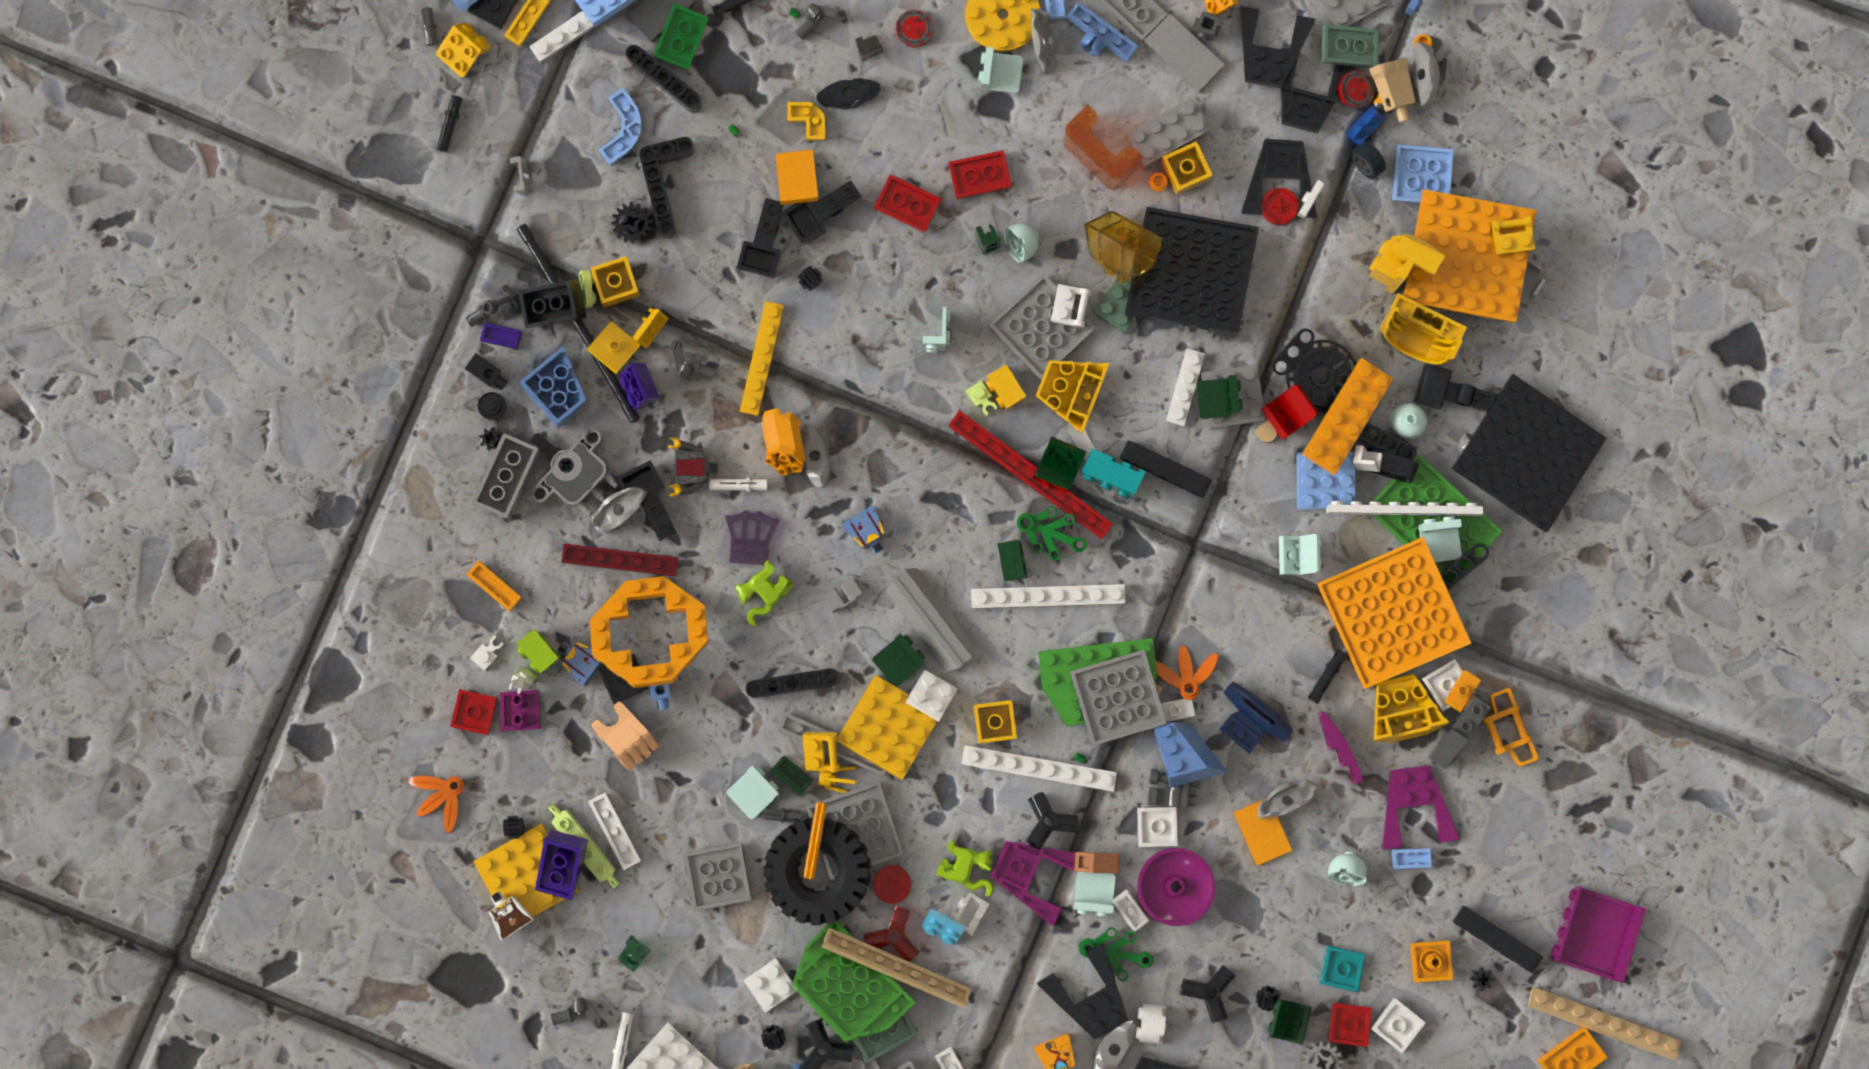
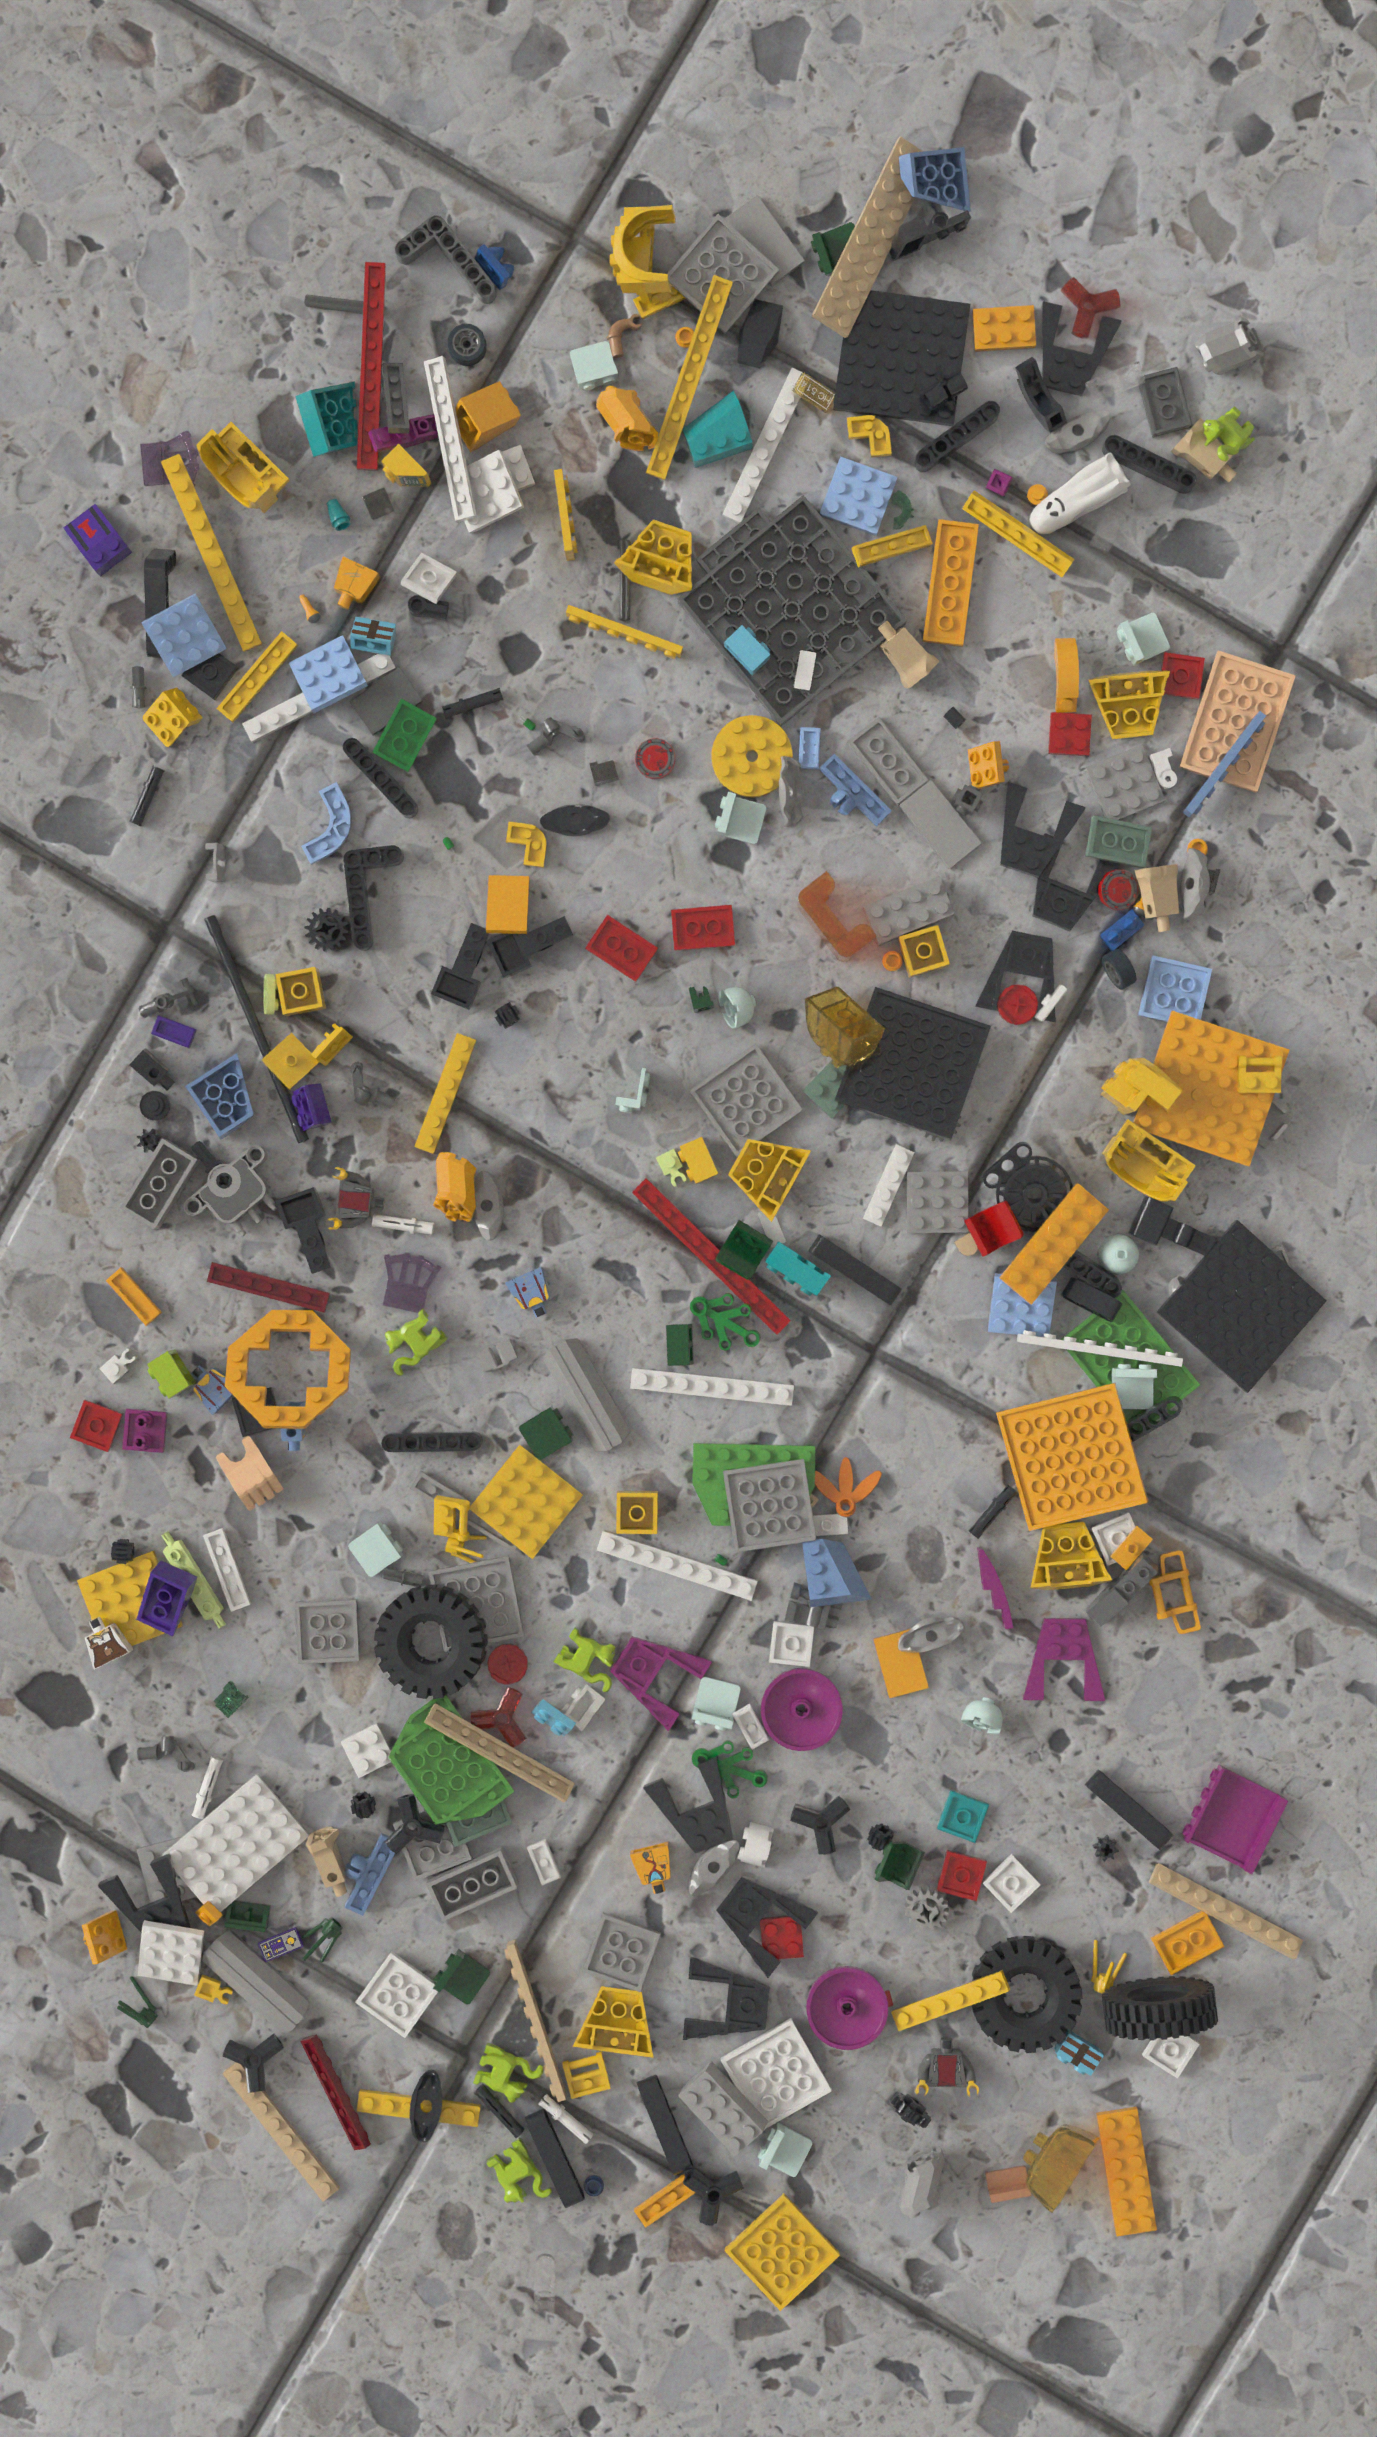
camera: 10 degrees right, 5 degrees up
orange plant [409,776,464,833] -> none
white plate [508,667,537,694] -> none
black brick [518,280,586,328] -> none
light grey piece [591,487,647,533] -> none
dark green hinge [770,756,813,796] -> none
light orange axle [804,802,827,879] -> none
white plate [905,670,958,722] -> none
black piece [1026,792,1079,850] -> none
white plate [1050,284,1092,328] -> none
nougat slope [1075,851,1120,873] -> none
dark green bracket [1196,375,1243,419] -> none
dark blue plate [1219,681,1293,754] -> none
light aqua bracket [1279,534,1322,575] -> none
white panel [1353,445,1383,472] -> none
light blue plate [1391,848,1432,869] -> none
light orange plate [1410,940,1453,983] -> none

